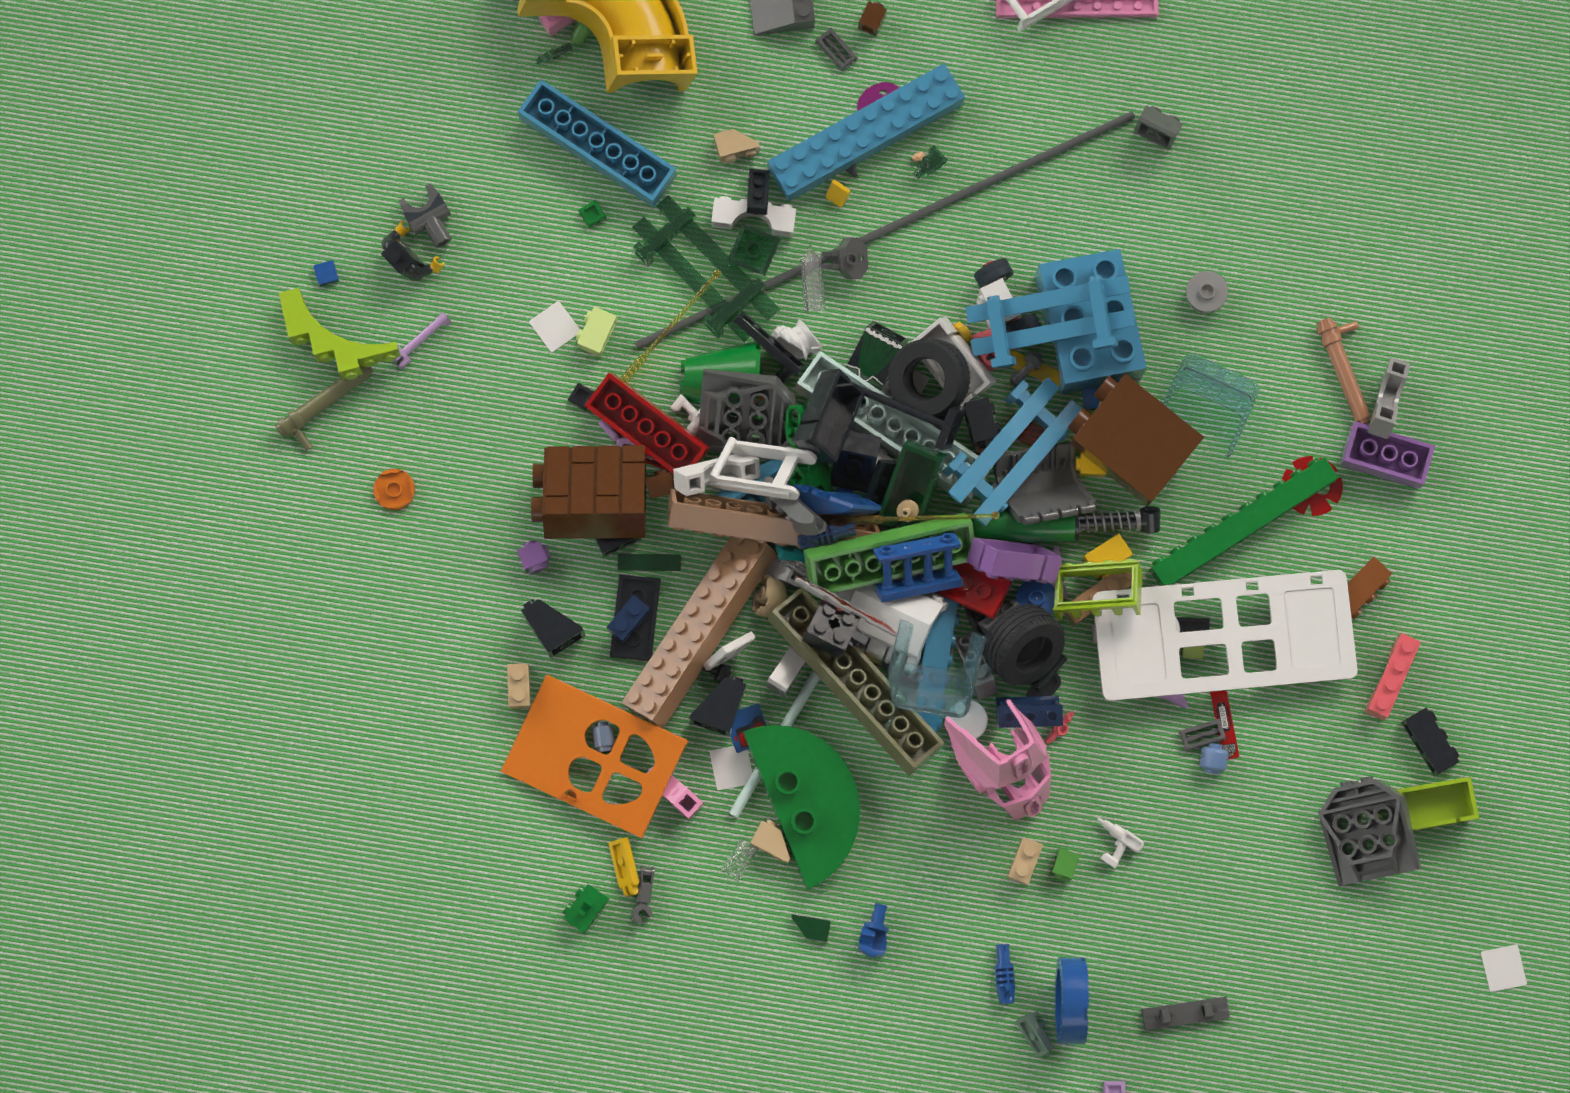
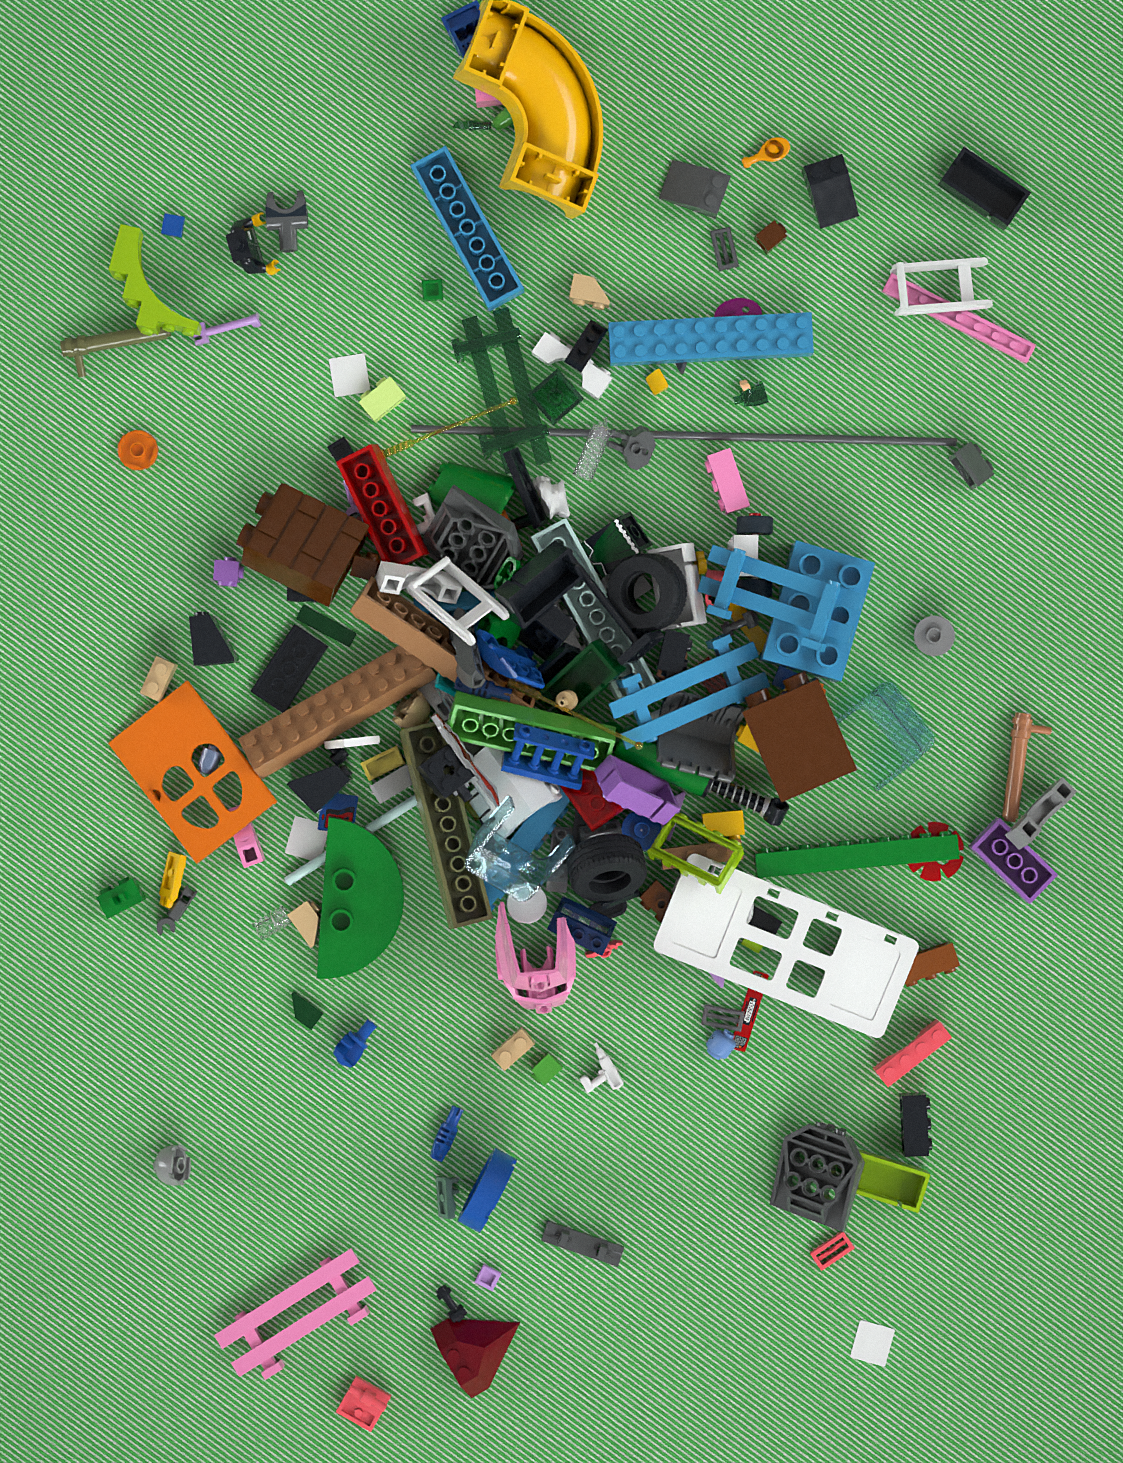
camera: 30 degrees right, 10 degrees up
dark blue brick [607,595,650,644] -> none
none -> light yellow tile [360,745,406,781]
none -> reddish brown brick [639,879,672,923]
none -> bright pink brick [704,448,750,515]
none -> coral tile [810,1232,855,1271]

